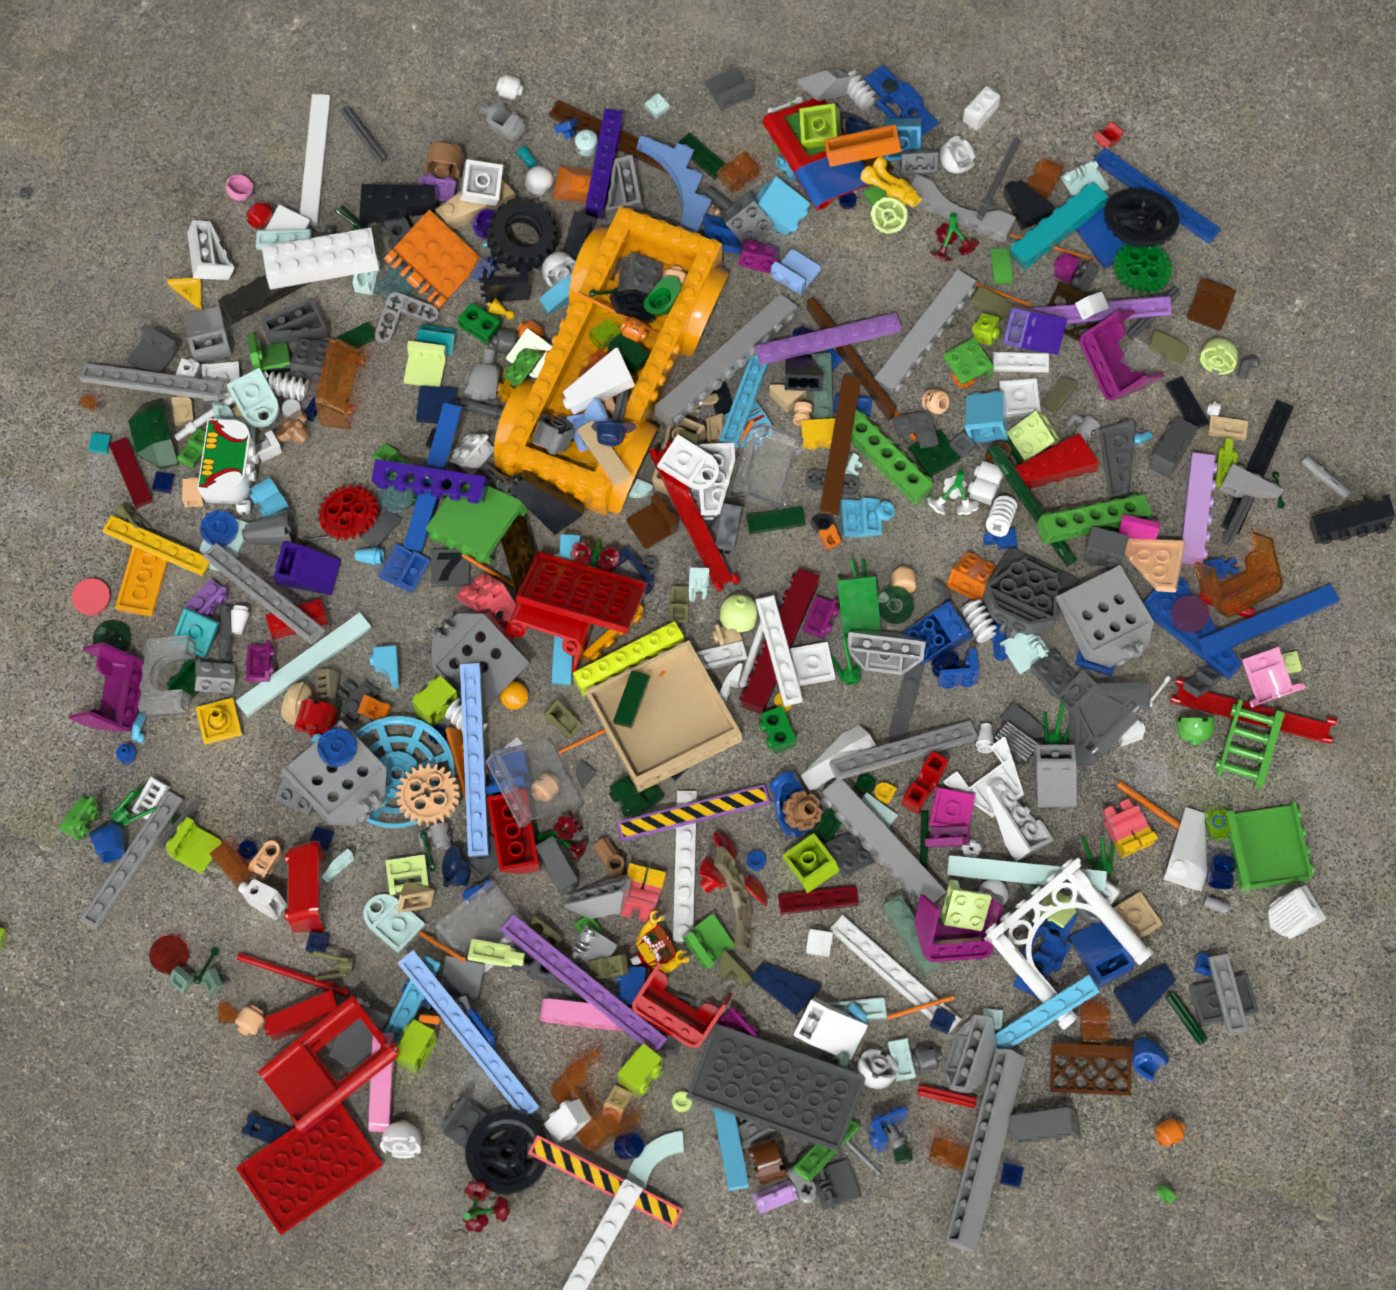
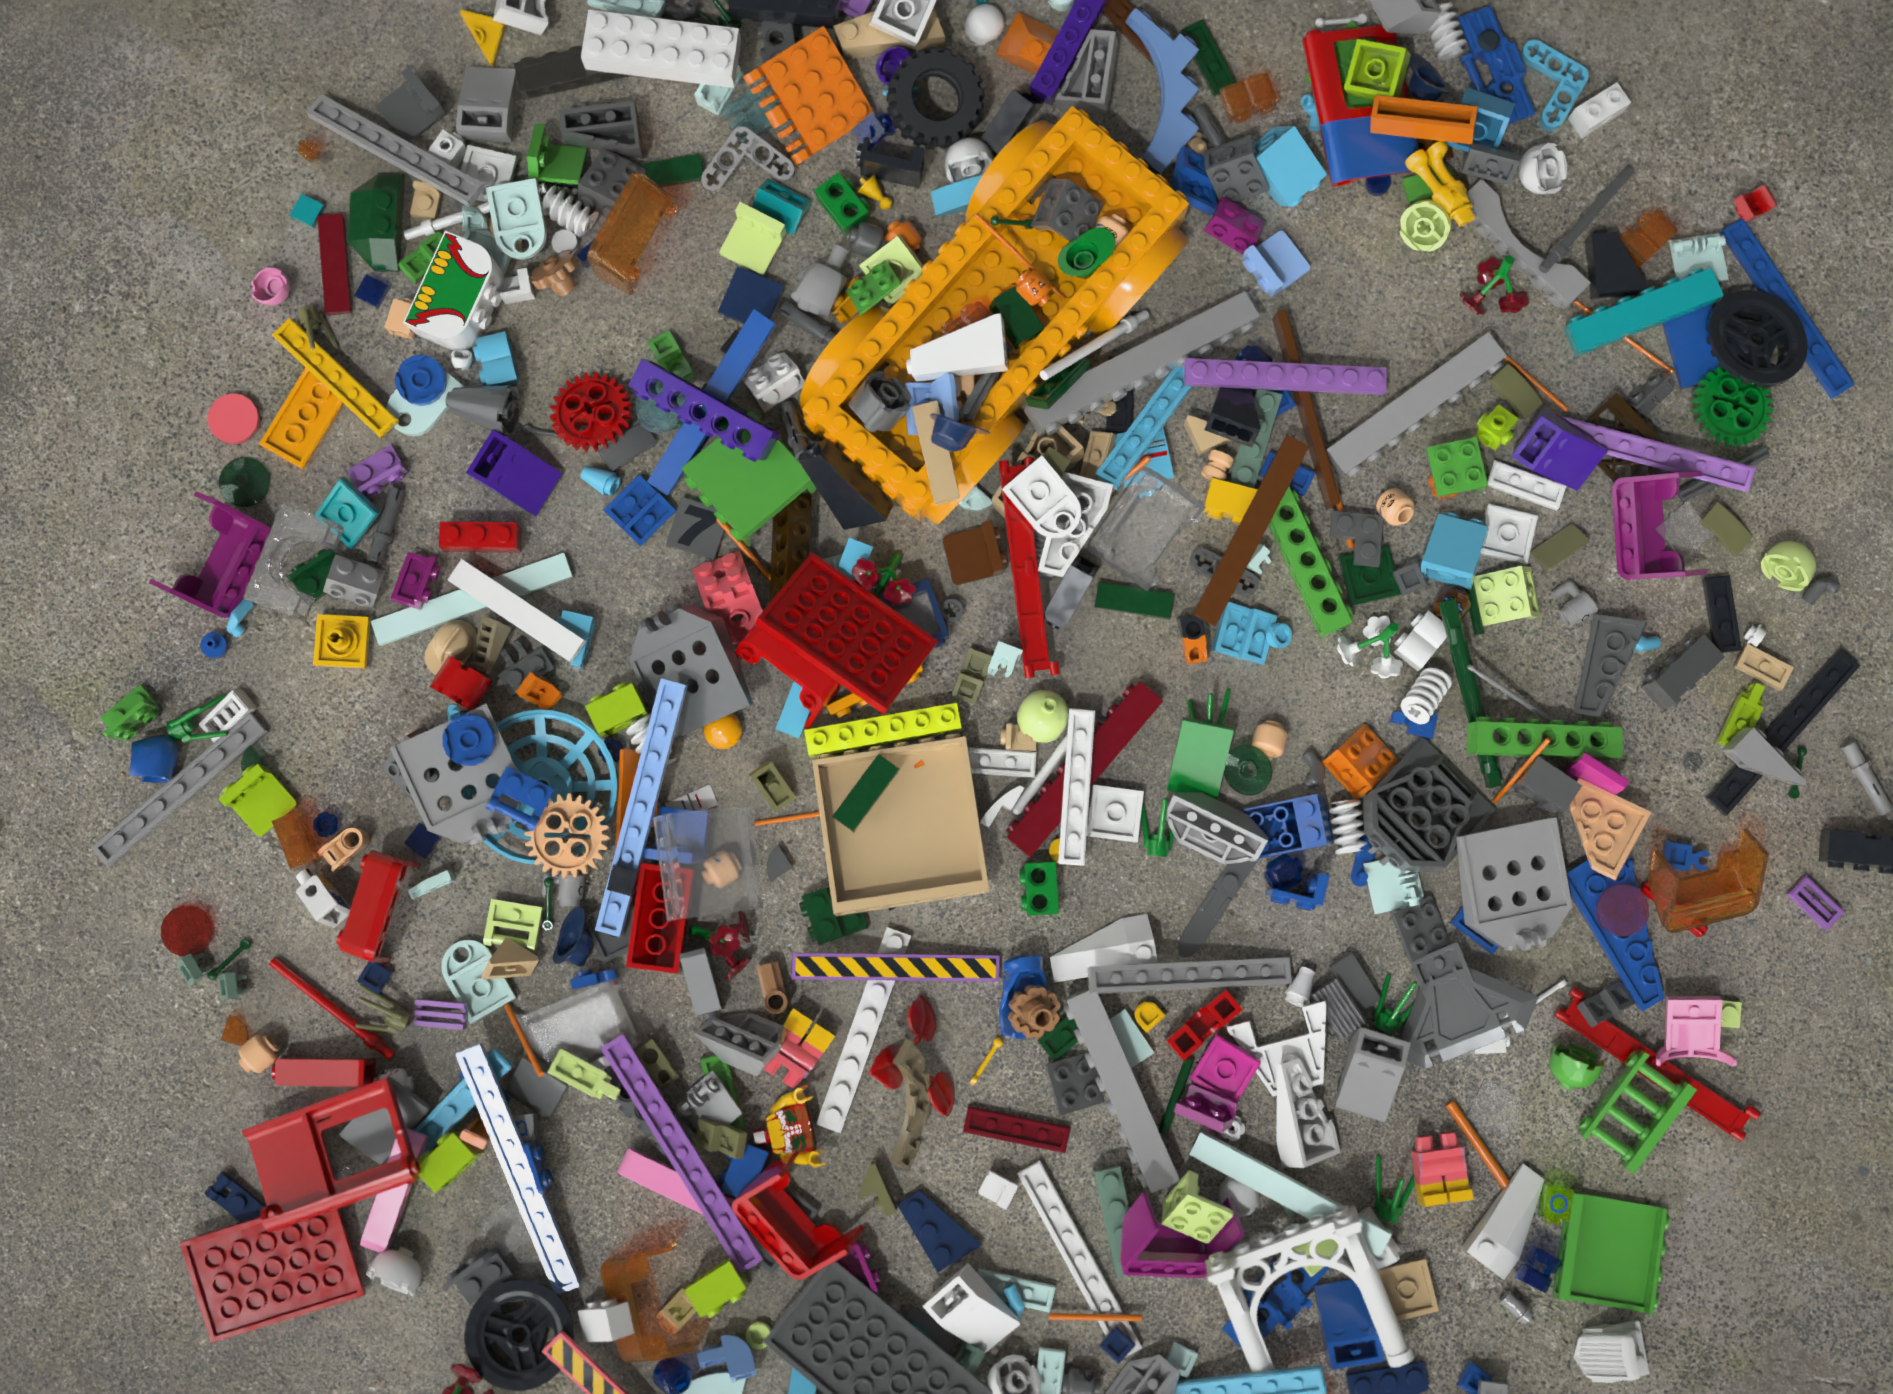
camera: 15 degrees right, 15 degrees up
dark grey bar [157,799,200,849] -> none
light grey tile [203,543,325,645] -> none
white cone [231,605,250,634] -> none
clear neon green brick [589,319,619,352] -> none
black wing [609,290,656,323] -> none
bright green bracket [681,914,734,969] -> none
blue tile [747,850,766,871] -> none
lime brick [782,833,840,893] -> none
magenta bracket [802,596,840,639] -> none
dark green tile [856,774,876,795] -> none
bright green slope [990,248,1013,284] -> none
red wedge [1015,433,1099,490] -> none
magenta brick [1053,252,1080,284] -> none
white panel [1075,292,1109,320] -> none
lavender brick [1181,452,1218,566] -> none
reddish brown bracket [1187,278,1236,331] -> none
blue tile [1197,584,1340,659] -> none
dark grey axle [1222,495,1253,546] -> none
none -> bright pink hair [251,267,290,306]
none -> medium lavender tile [414,998,468,1030]
none -> white tile [448,559,586,663]
none -> blue plate [485,766,554,831]
none -> black tile [607,864,640,896]
none -> medium blue brick [697,1335,757,1382]
none -> yellow hinge [969,1037,1003,1086]
none -> dark green tile [1026,358,1091,410]
none -> white bar [1040,310,1149,380]
none -> light grey piece [1467,664,1554,722]
none -> orange axle [1492,737,1551,804]
none -> medium azure beam [1520,40,1589,131]
none -> medium lavender tile [1786,876,1845,930]

